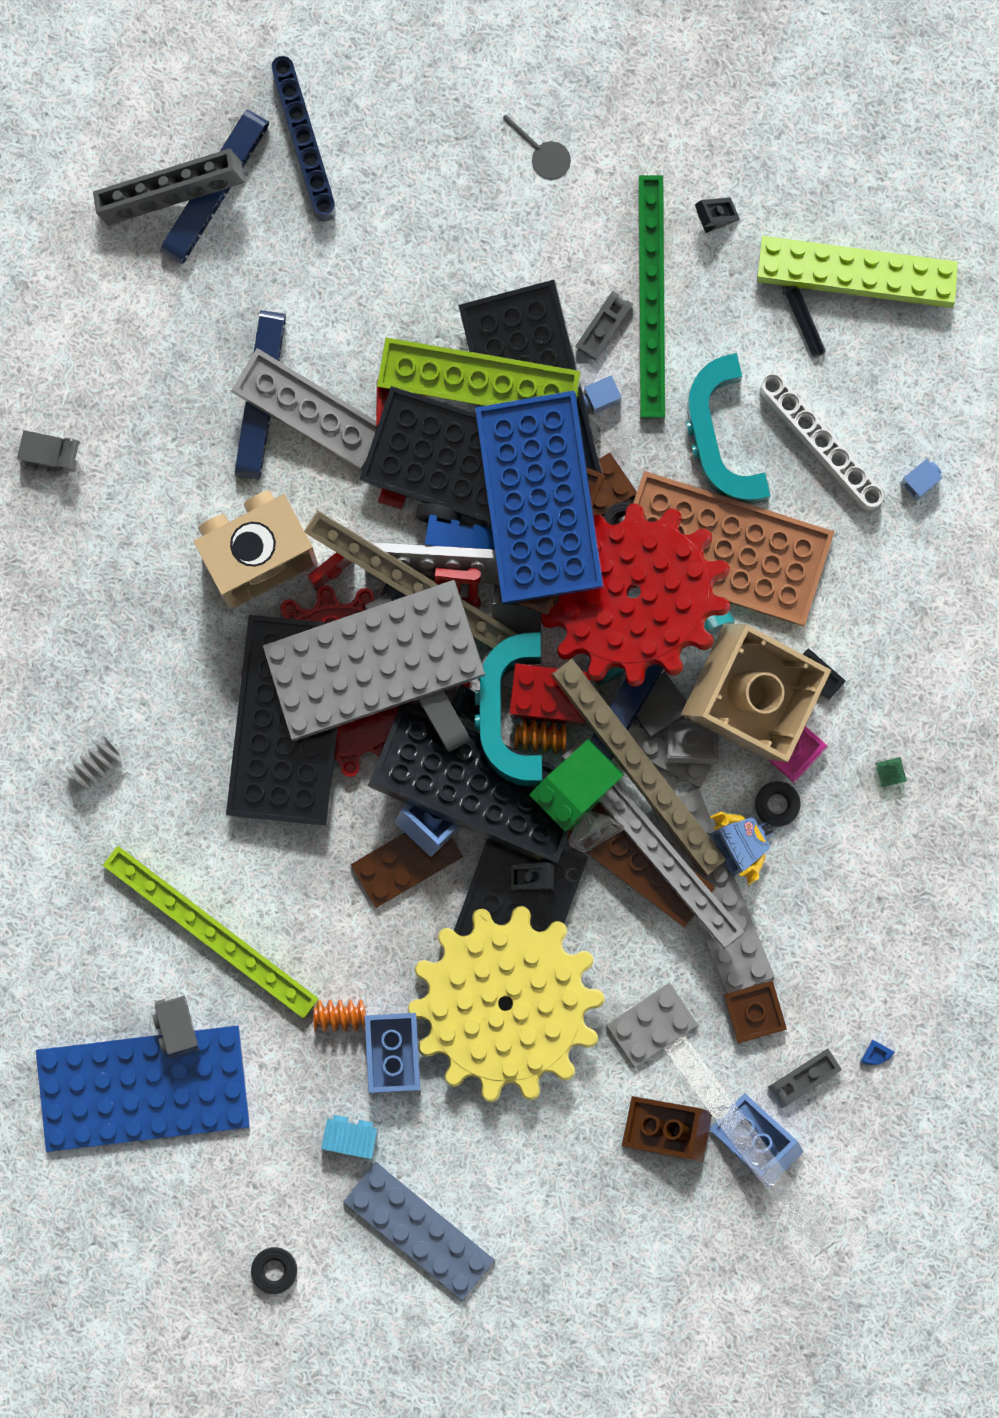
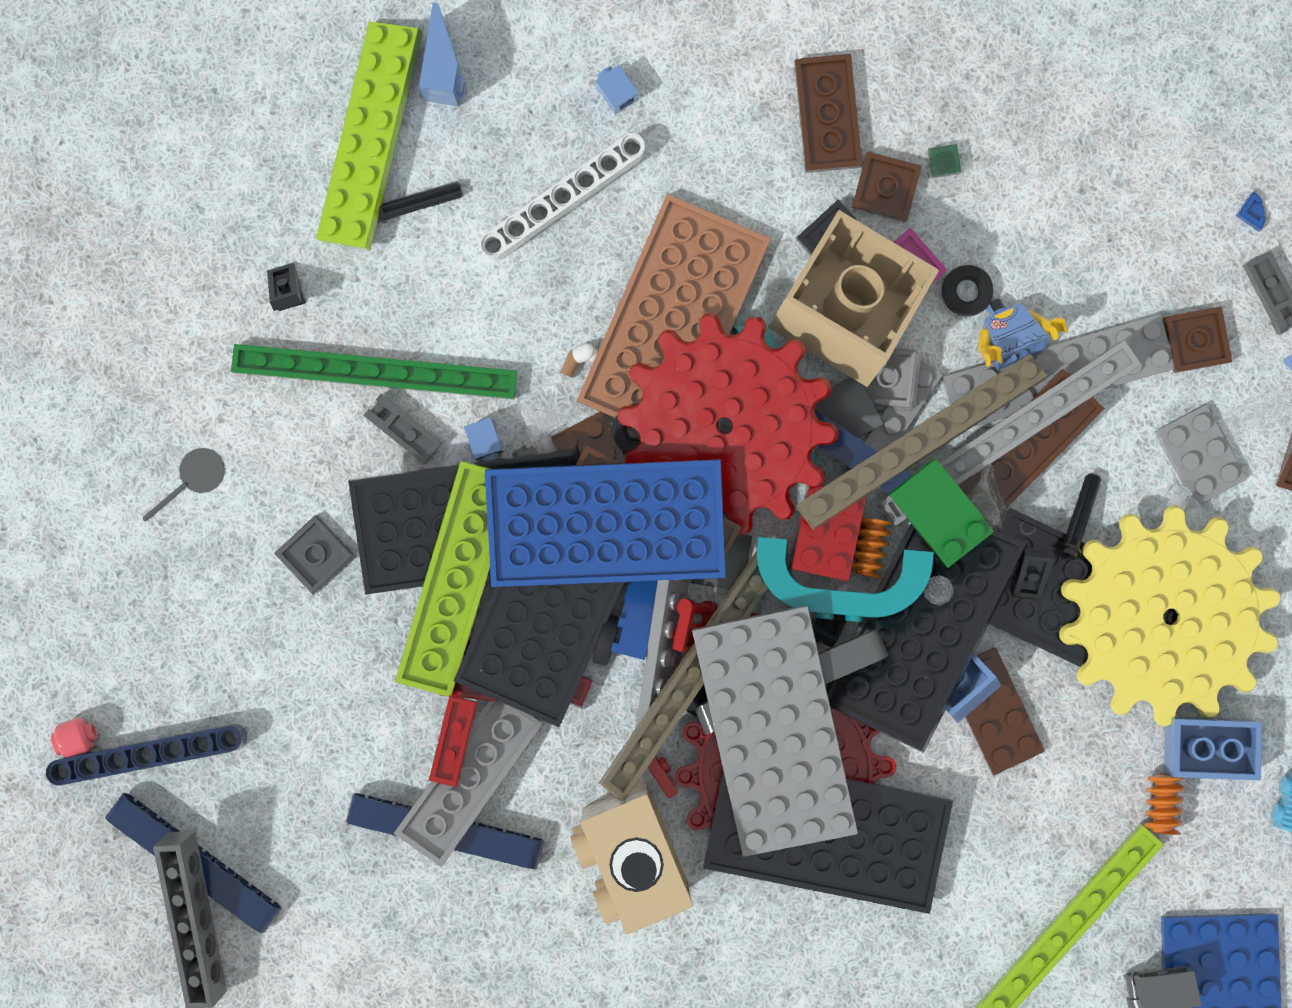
camera: 85 degrees left, 5 degrees up
teal arch [685,353,771,504] -> none
none -> coral head [51,717,98,758]
none -> dark grey tile [274,514,355,595]
none -> medium blue slope [419,3,467,107]
none -> red tile [428,695,478,787]
none -> arm [560,344,598,378]
none -> reddish brown plate [794,54,862,173]
none -> reddish brown plate [852,151,922,222]
none -> clear plate [924,576,954,605]
none -> black axle [1058,473,1102,560]

